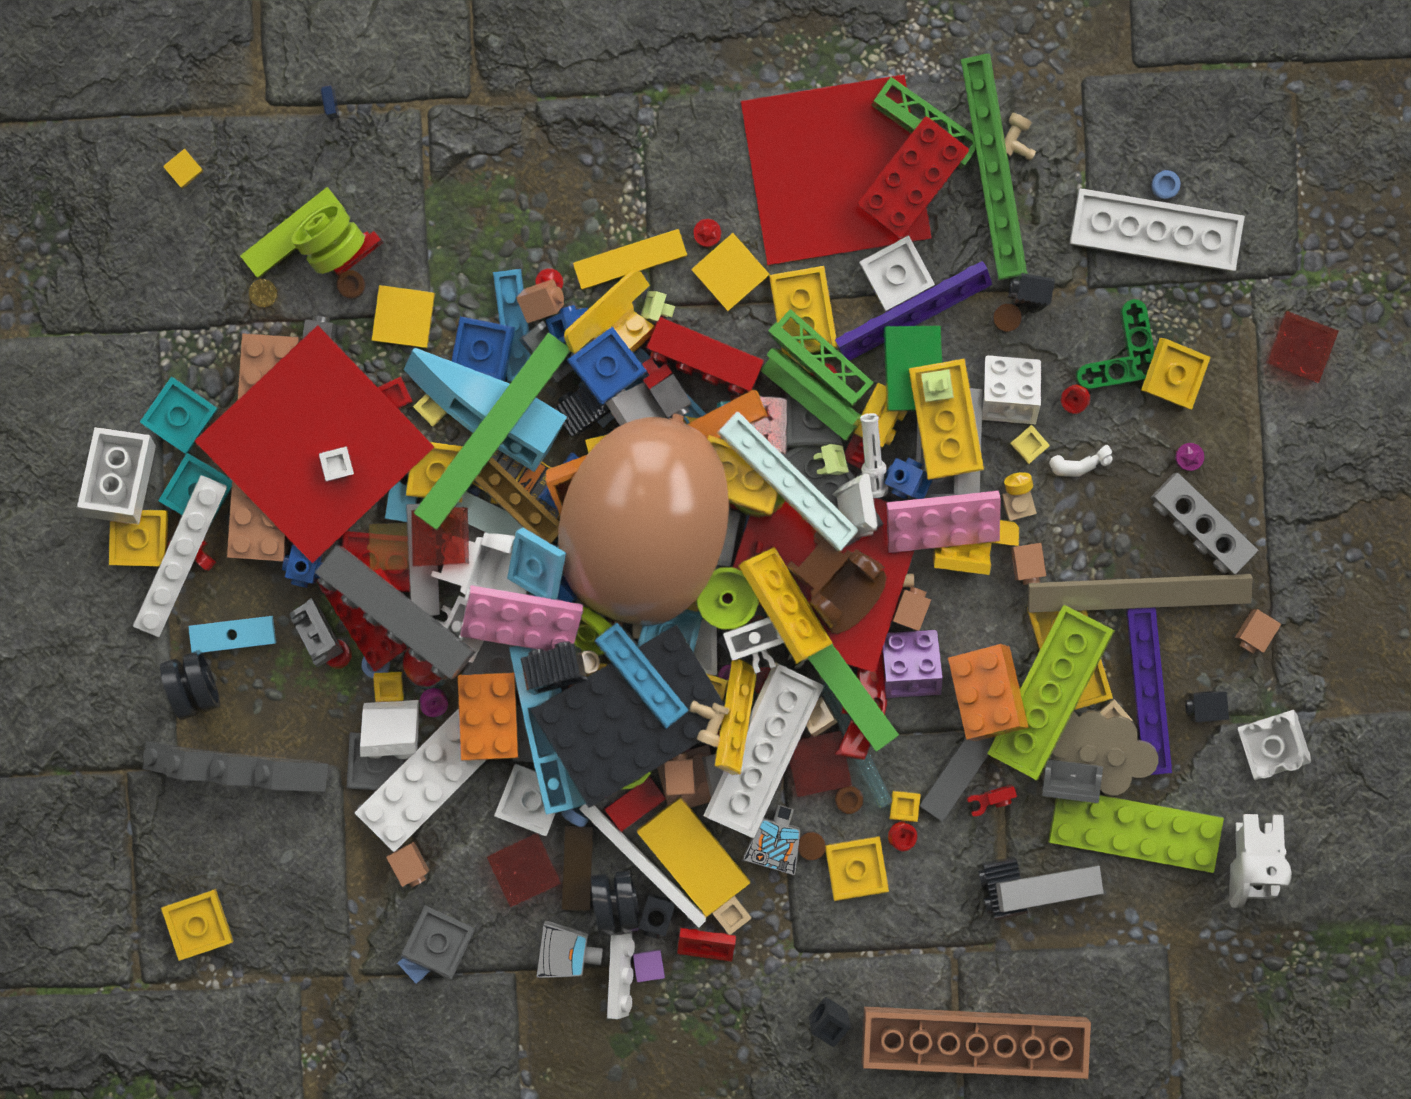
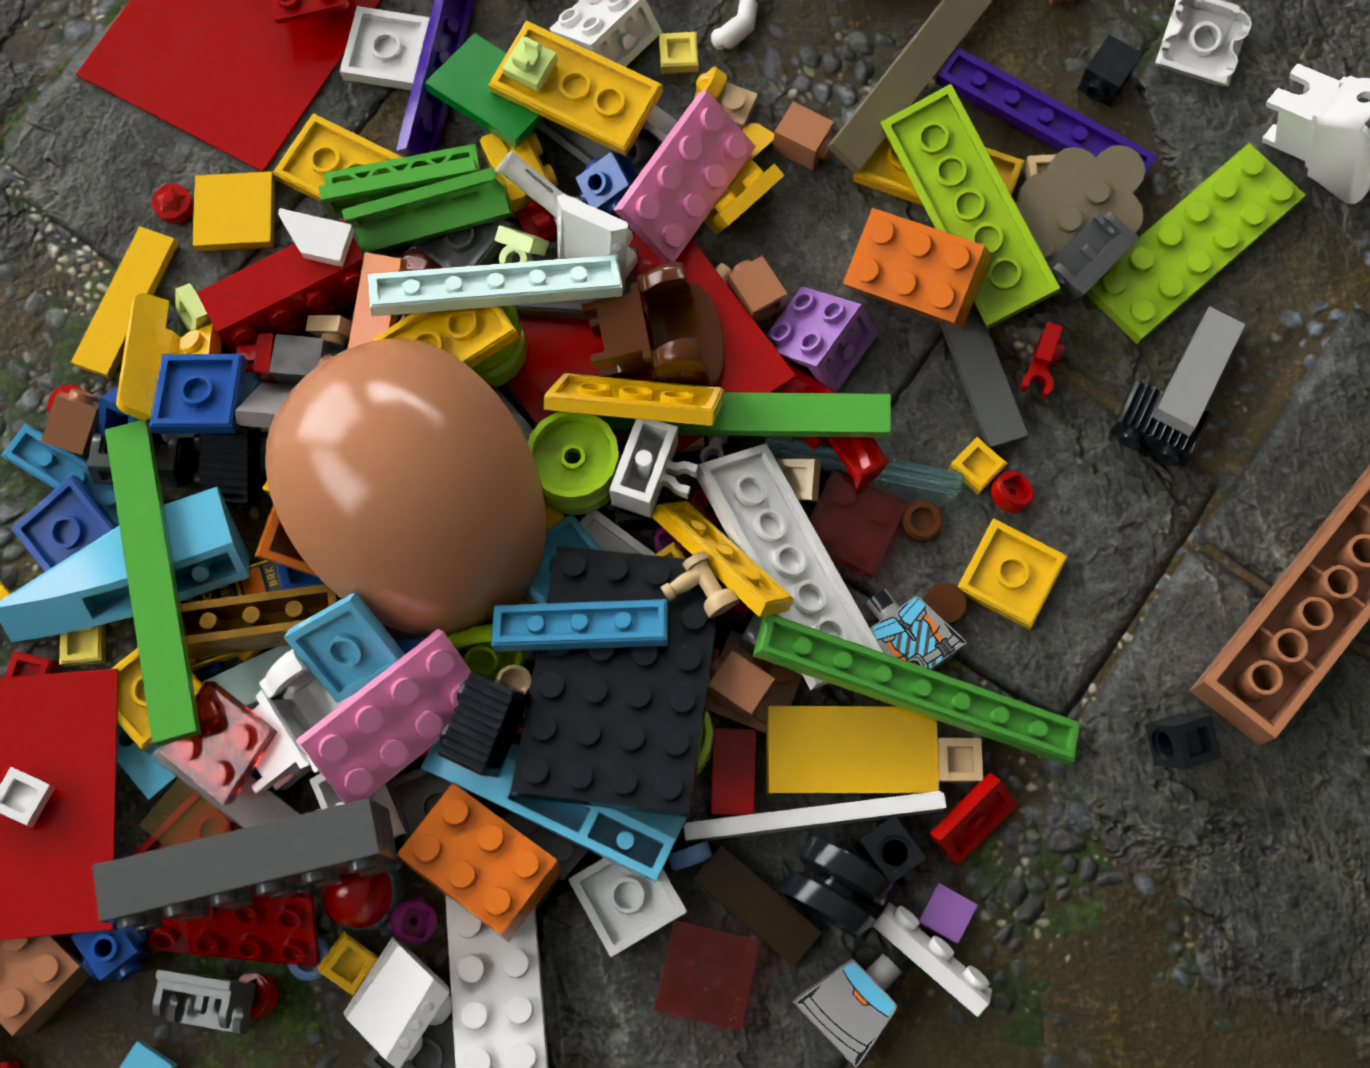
camera: 45 degrees left, 15 degrees down
none -> white tile [278,208,355,267]
none -> tan plate [305,315,352,348]
none -> bright green tile [753,614,1080,765]

